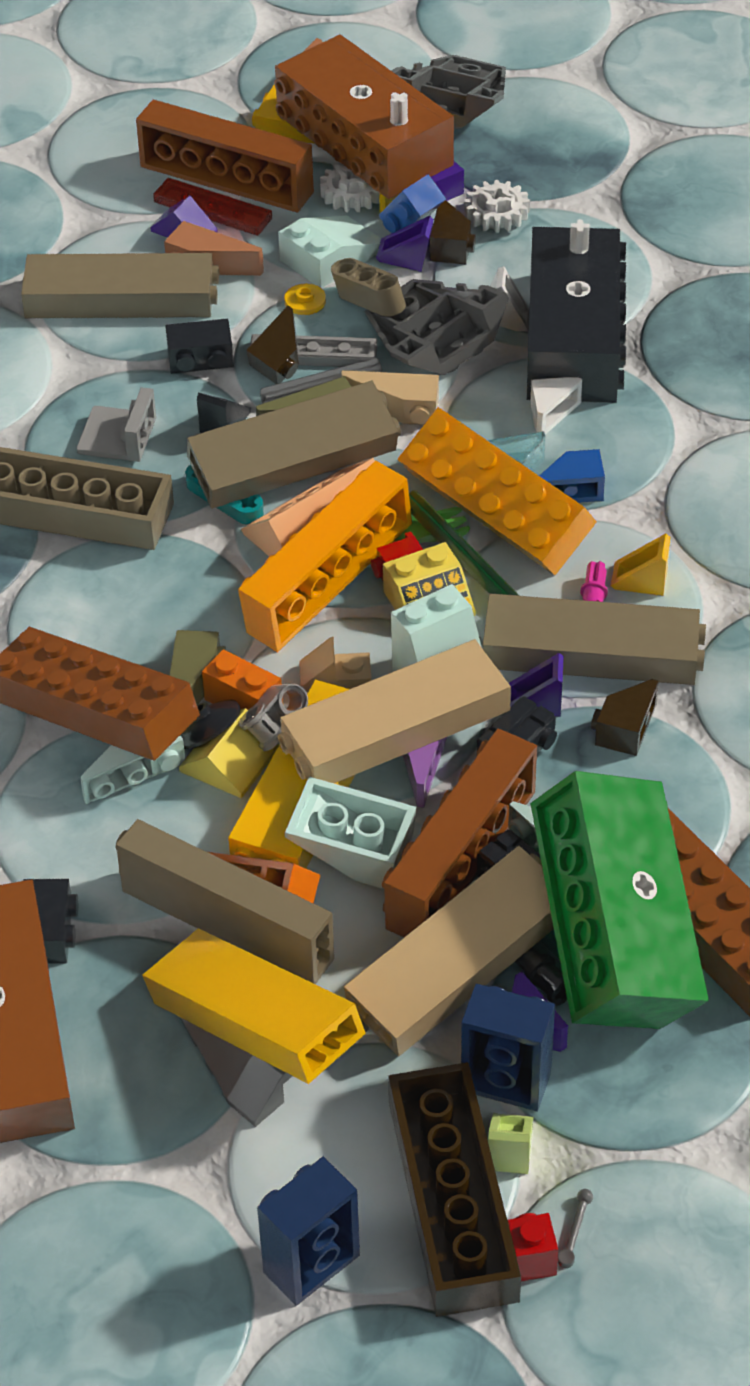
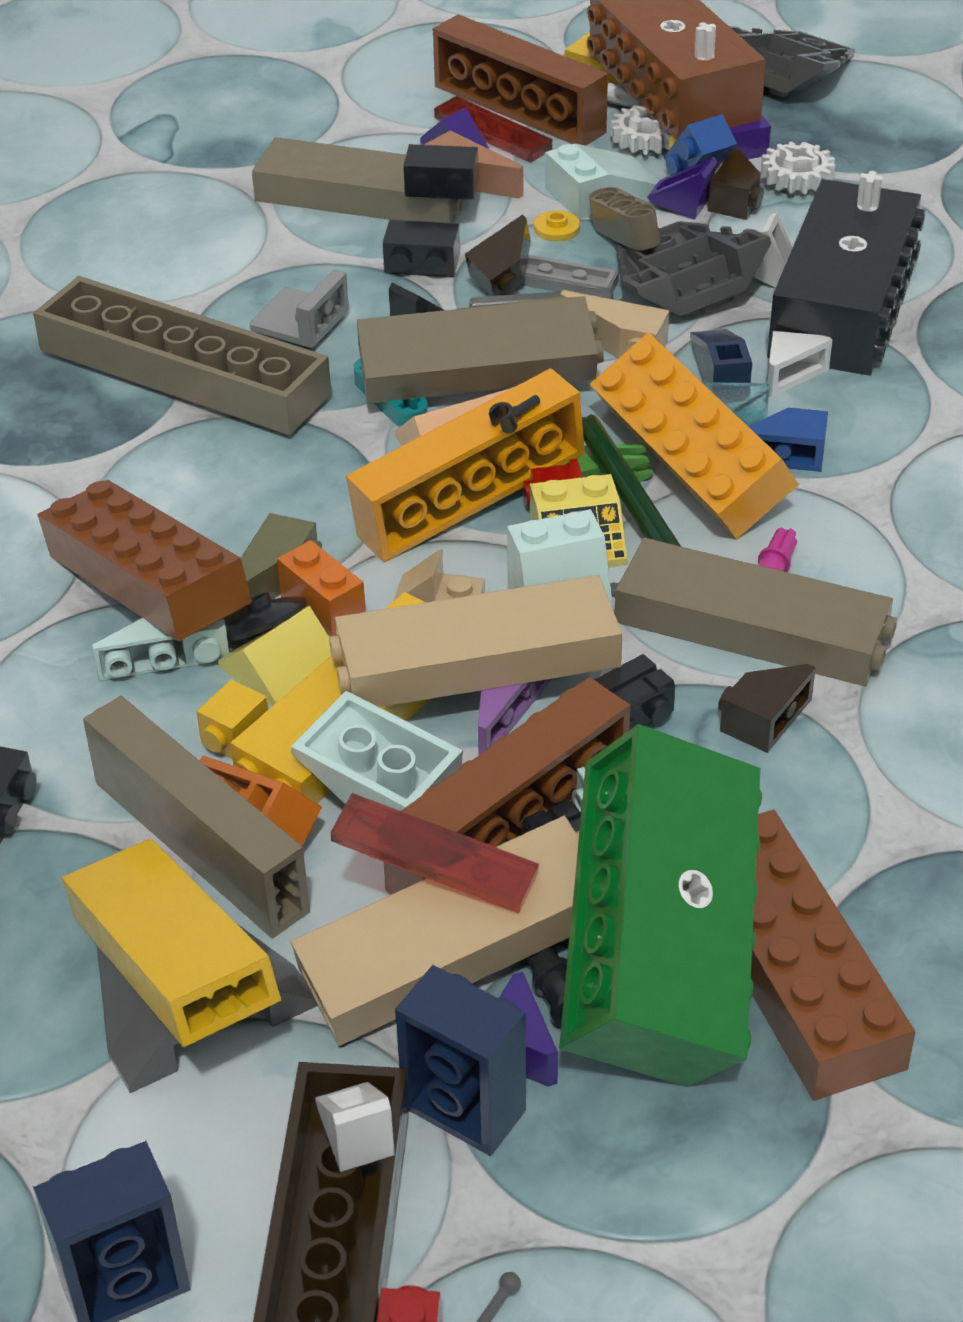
camera: 15 degrees right, 5 degrees down
light grey piece [239,684,308,751] -> none
yellowish green slope [488,1113,534,1174] -> none
dark purple slope [509,653,564,717] -> none
yellow slope [610,533,670,596] -> none
none -> yellow brick [196,679,268,759]
none -> white slope [315,1082,395,1172]
none -> clear red tile [331,793,539,914]
none -> black brick [403,144,479,200]
none -> black hand [488,395,540,434]
none -> dark blue slope [690,329,752,403]

